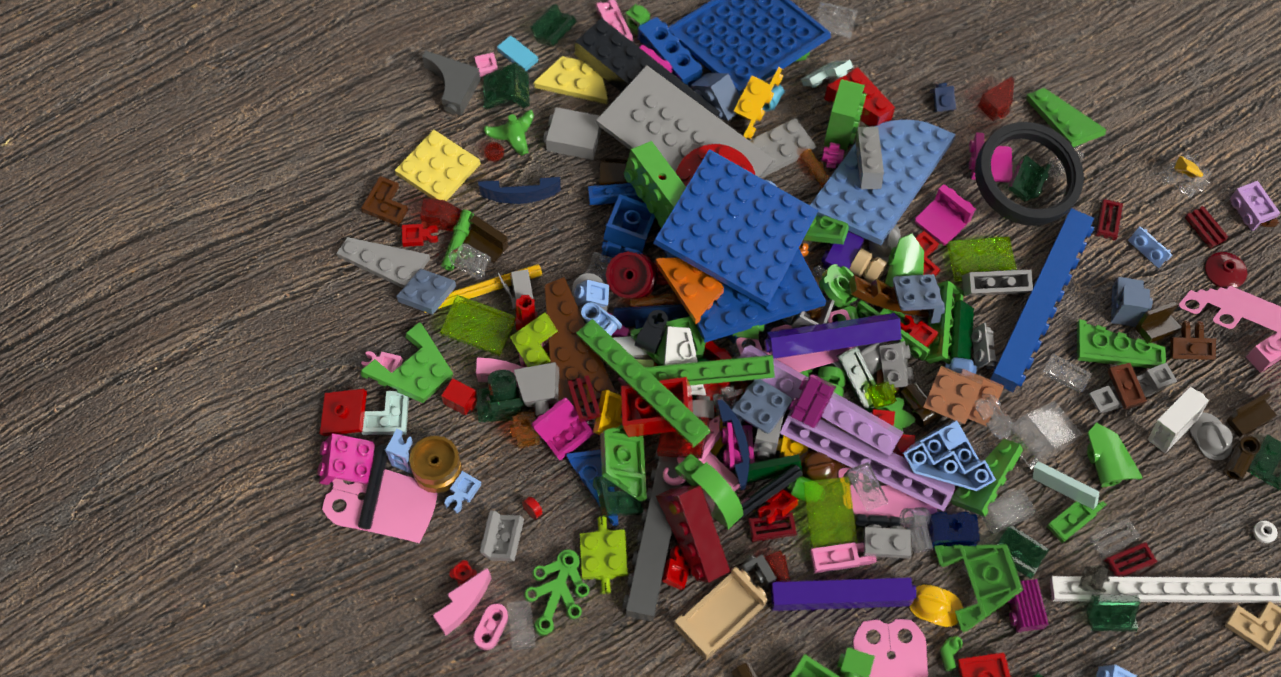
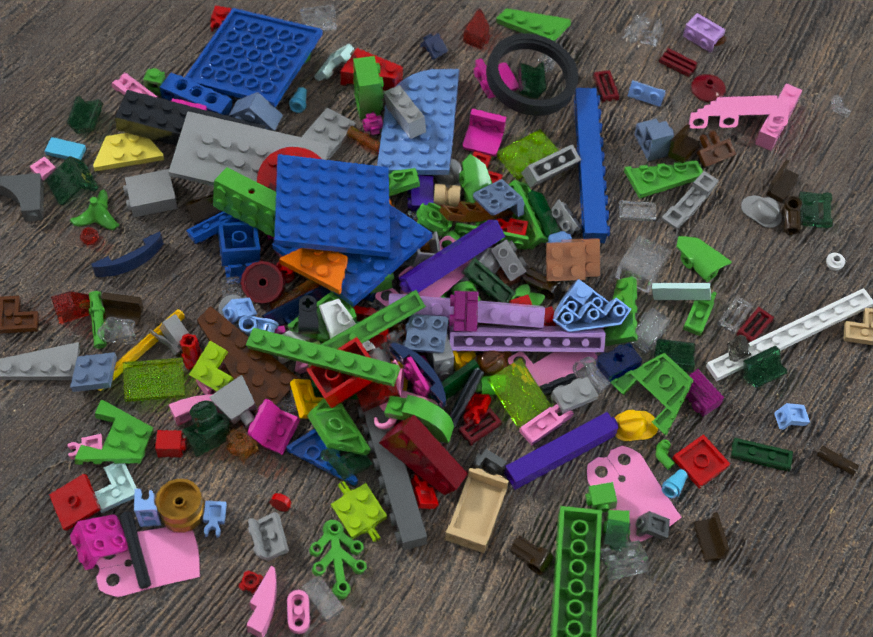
camera: 30 degrees left, 5 degrees down
light yellow plate [395,130,481,205] -> none
red plate [402,224,438,247] -> none
dark red tile [567,375,601,423] -> none
yellow bracket [733,67,784,139] -> none
clear red cone [764,550,791,582] -> none
clear plate [847,462,888,511] -> none
clear neon green tile [867,381,897,408] -> none
clear hinge [974,394,1015,439] -> none
copper plate [1108,363,1147,410] -> none
white window [1147,387,1209,453] -> none
yellow slope [1174,156,1203,178] -> none

